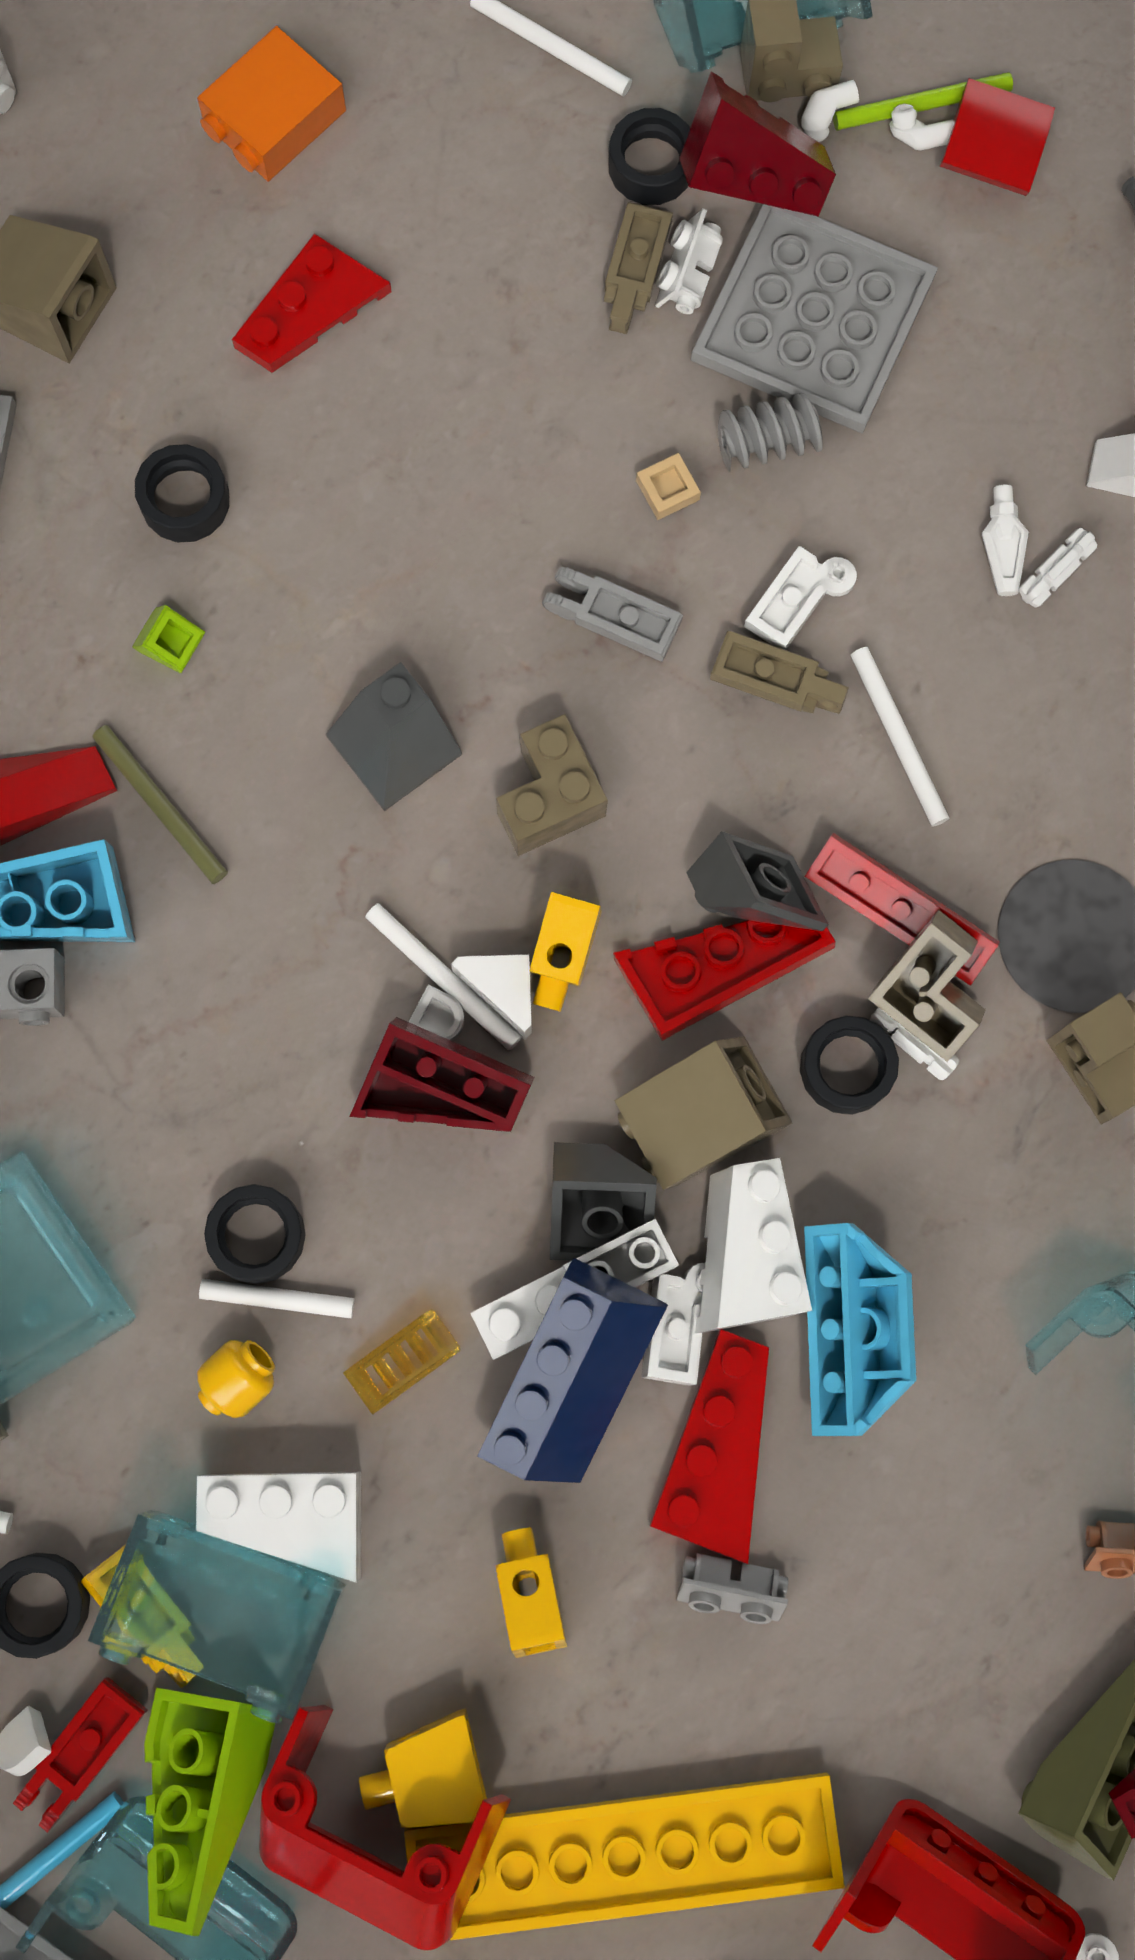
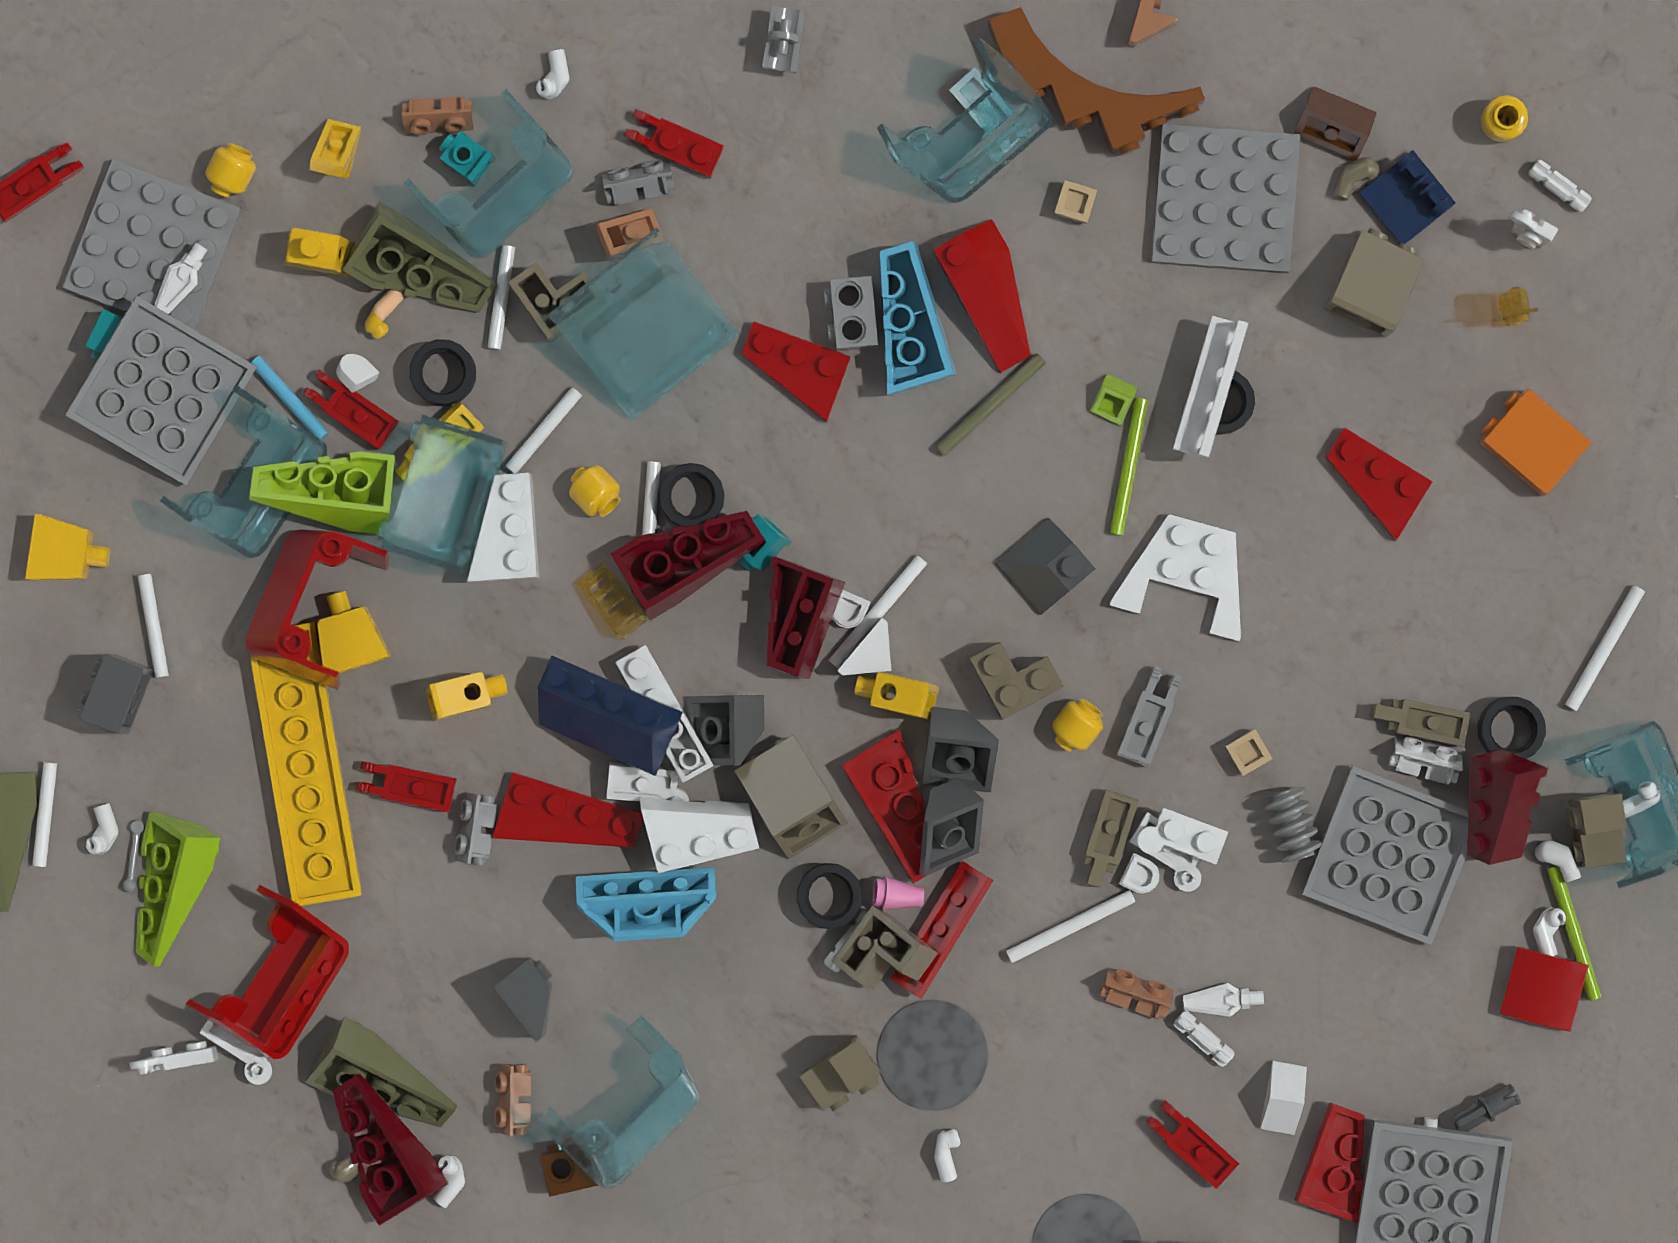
camera: 85 degrees right, 10 degrees up
none -> red hinge [356,761,457,812]
none -> dark grey slope [493,958,552,1042]
none -> white bar [505,387,582,474]
none -> dark red wedge [610,511,765,621]
none -> teal brick [738,514,792,571]
none -> red wing [742,321,851,422]
none -> bright pink cone [872,876,924,910]
none -> dark grey slope [922,707,999,793]
none -> yellow head [1052,699,1103,752]
none -> nougat hinge [1099,967,1174,1020]
none -> white wing [1109,514,1241,642]
none -> lime bar [1110,398,1149,536]
none -> white tile [1118,853,1159,893]
none -> white hinge [1137,807,1228,864]
none -> white fence [1172,315,1248,459]
none -> clear yellow hinge [1493,287,1538,327]

